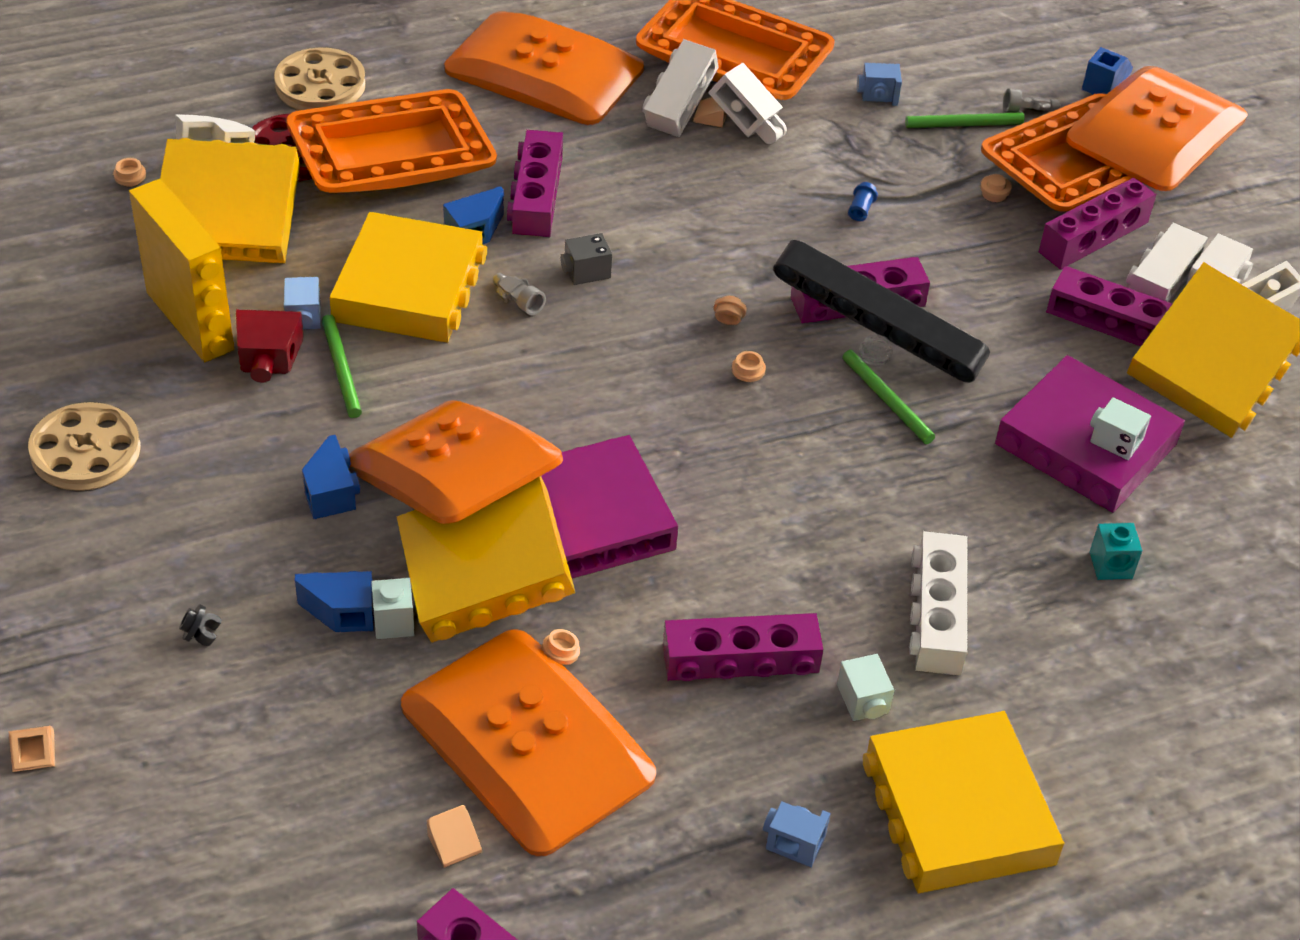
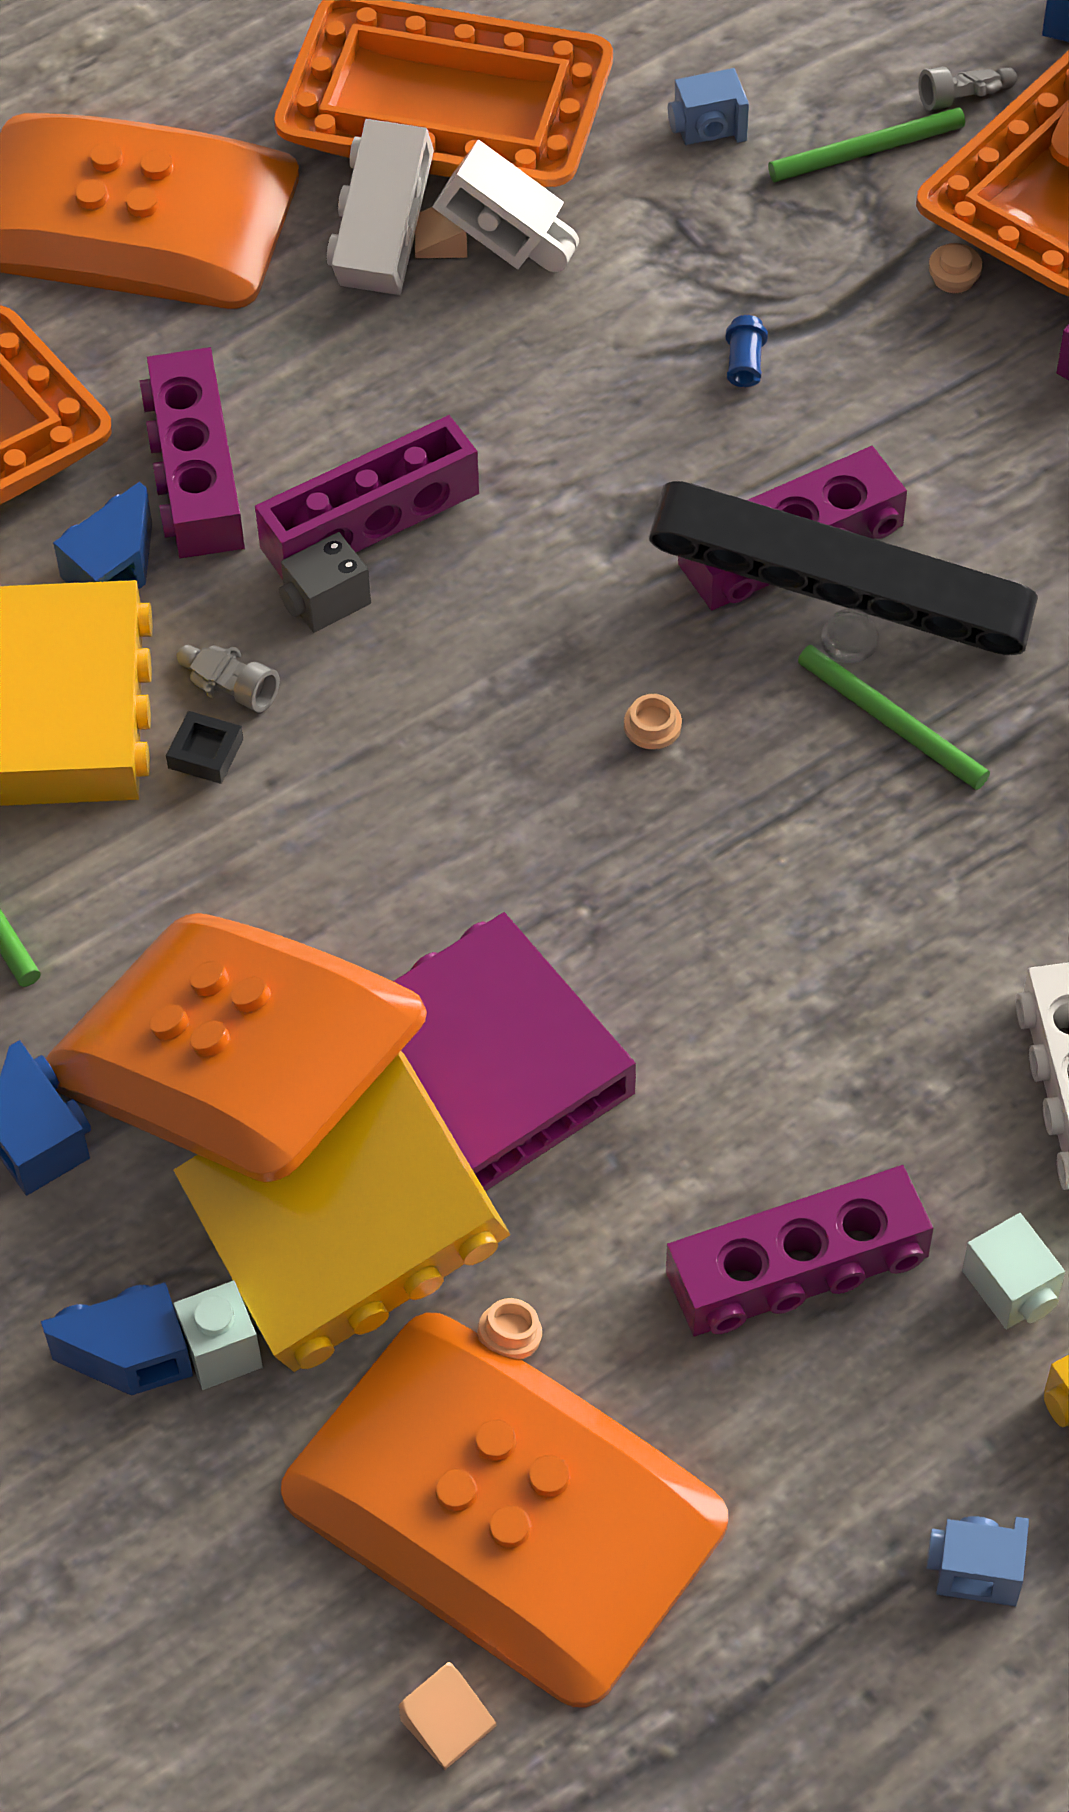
camera: 10 degrees left, 10 degrees up
light nougat plate [713,295,747,325] -> none
none -> black plate [166,711,243,784]
none -> magenta brick [255,415,479,580]

